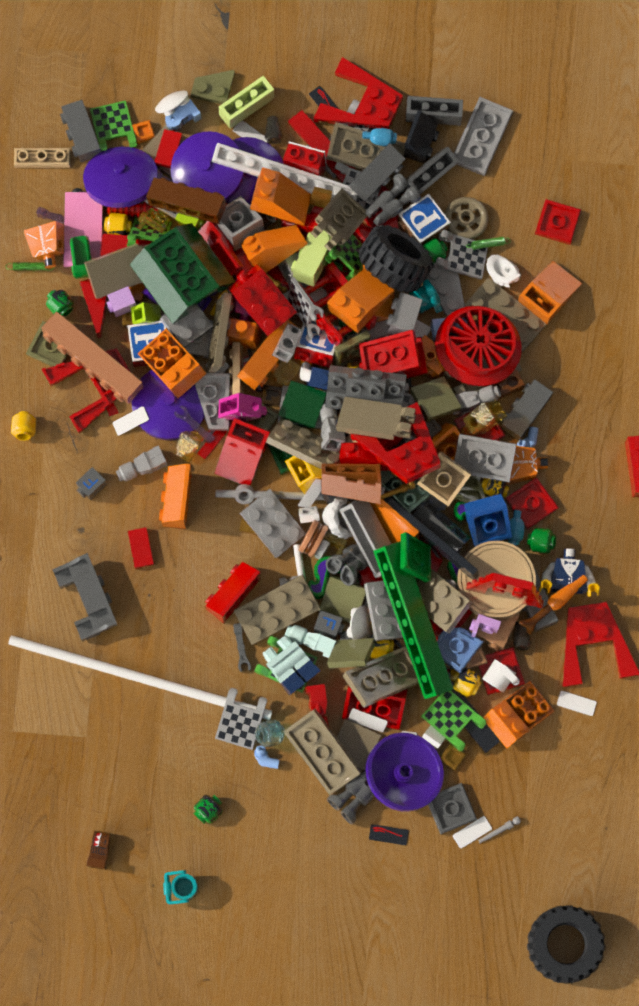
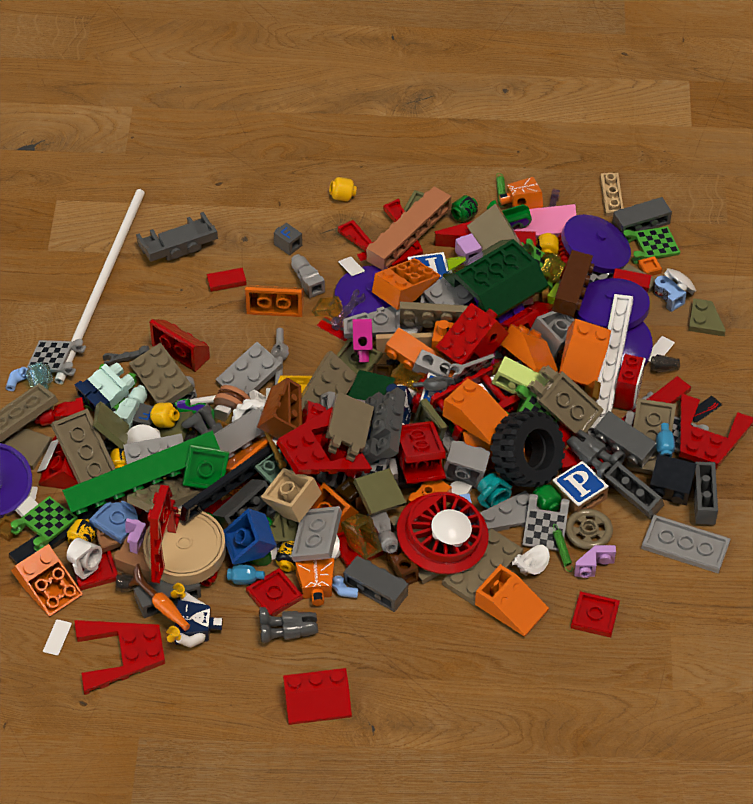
camera: 90 degrees right, 25 degrees down
slope [214,418,270,486] -> none
yellowish green brick [219,76,275,129] -> none
green head [527,528,556,554] -> none
none -> yellow head [150,403,180,428]
none -> dark grey piece [259,607,318,643]
none -> dark grey hand [413,376,456,392]
none -> white dish [431,509,472,547]
none -> lavender slope [574,545,616,578]

